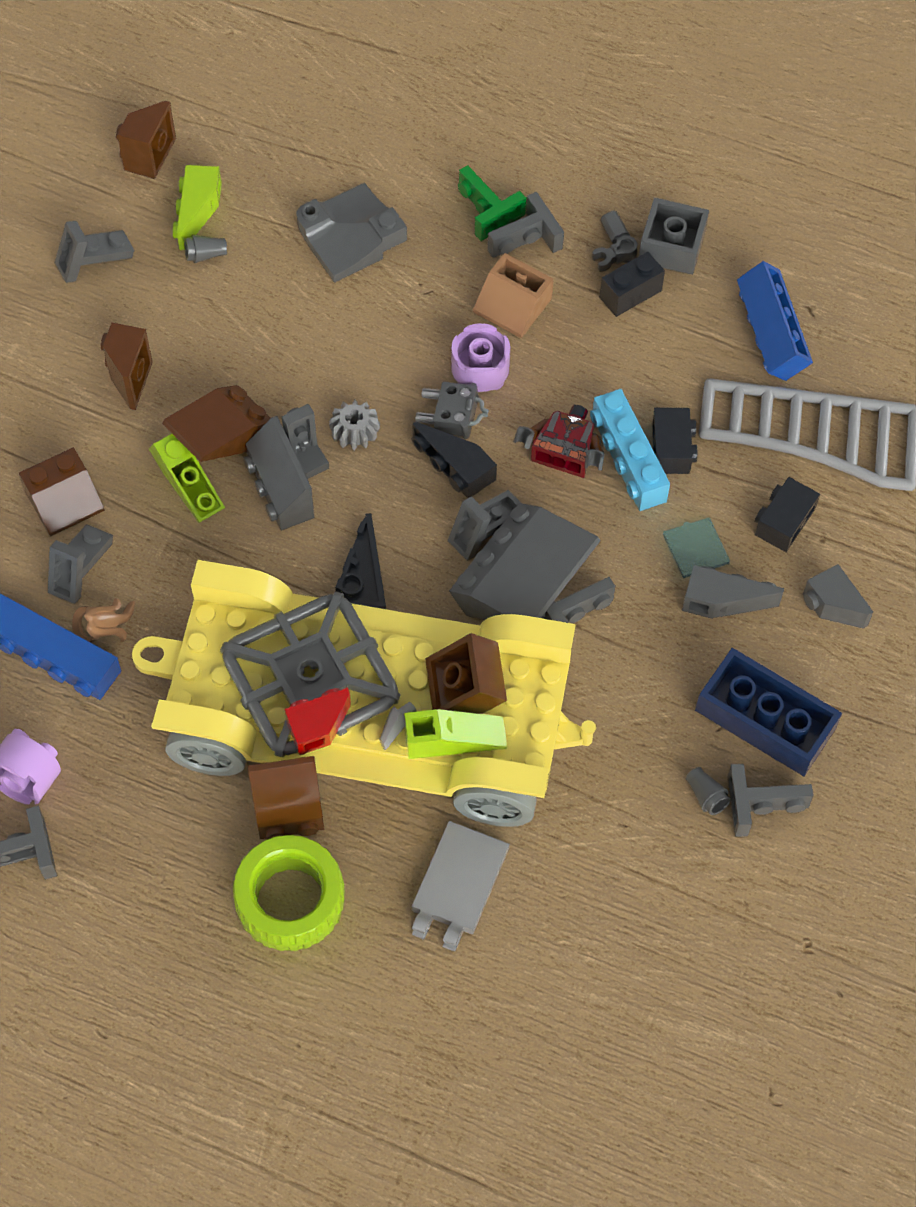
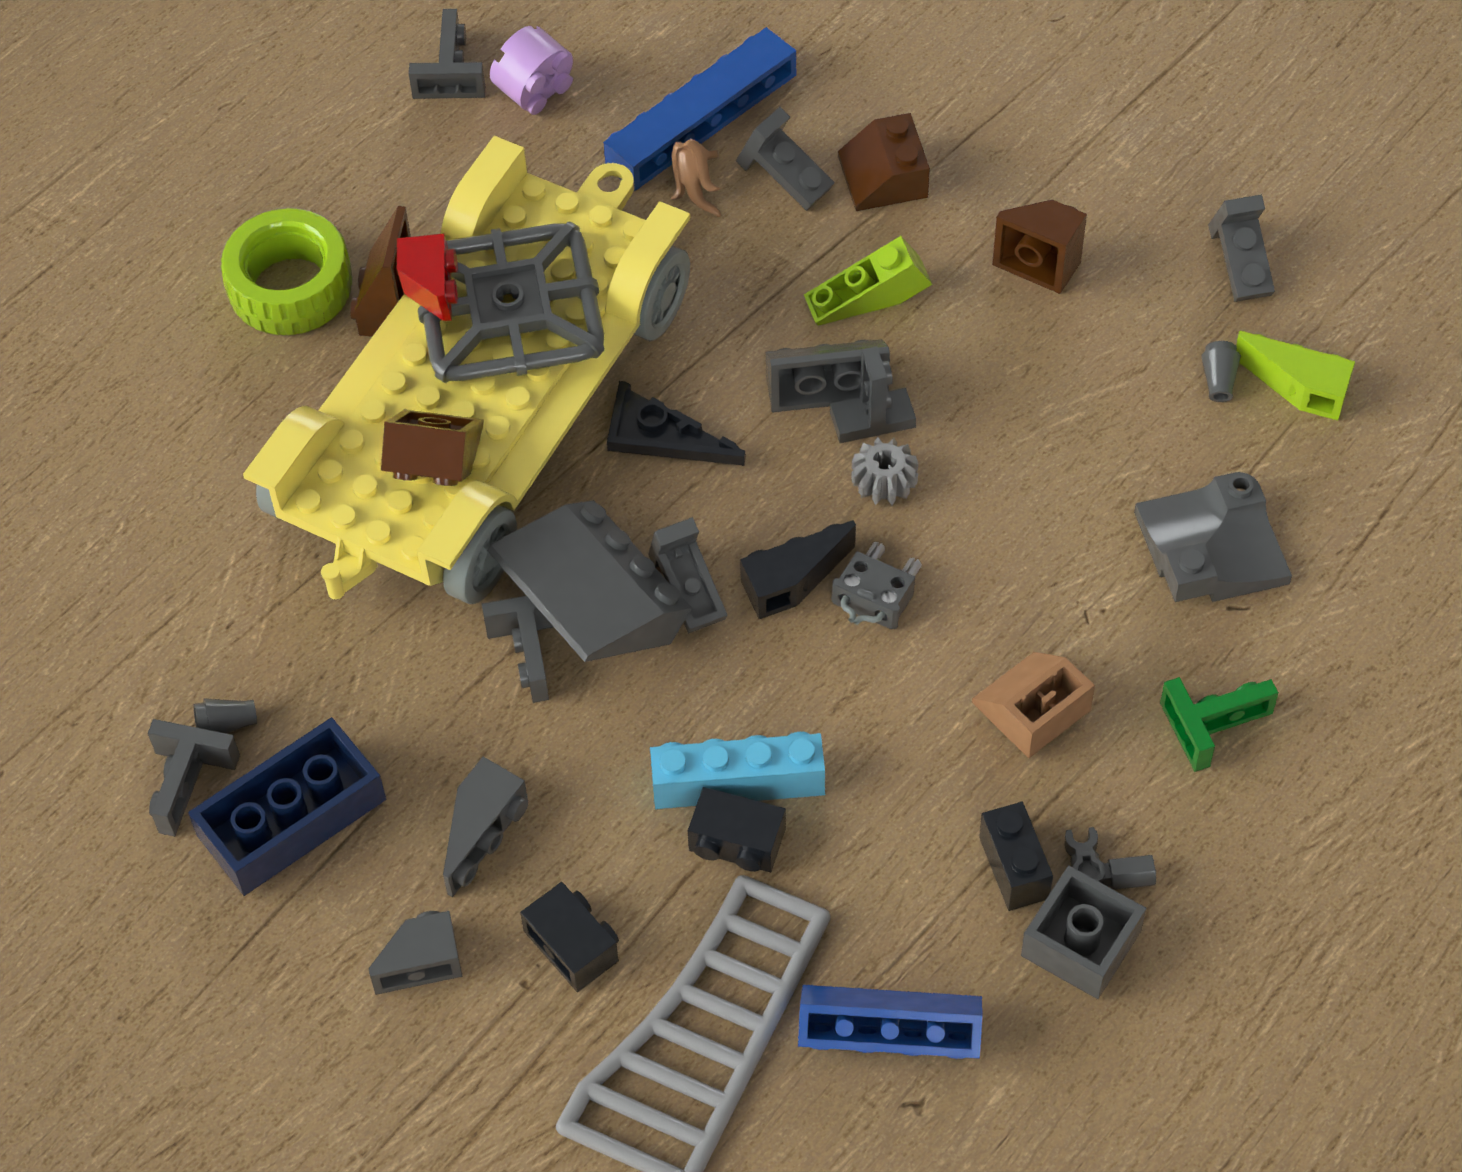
camera: 110 degrees right, 5 degrees down
reddish brown slope [116,101,176,179] -> none
reddish brown slope [162,385,271,462] -> none
light grey bar [379,702,417,750] -> none
lime slope [404,709,507,759] -> none
light grey tile [412,821,510,952] -> none
lavender brick [451,323,510,392] -> none
dark grey bracket [487,192,564,258] -> none
torso [513,405,604,478] -> none
clear light blue piece [663,517,730,578] -> none

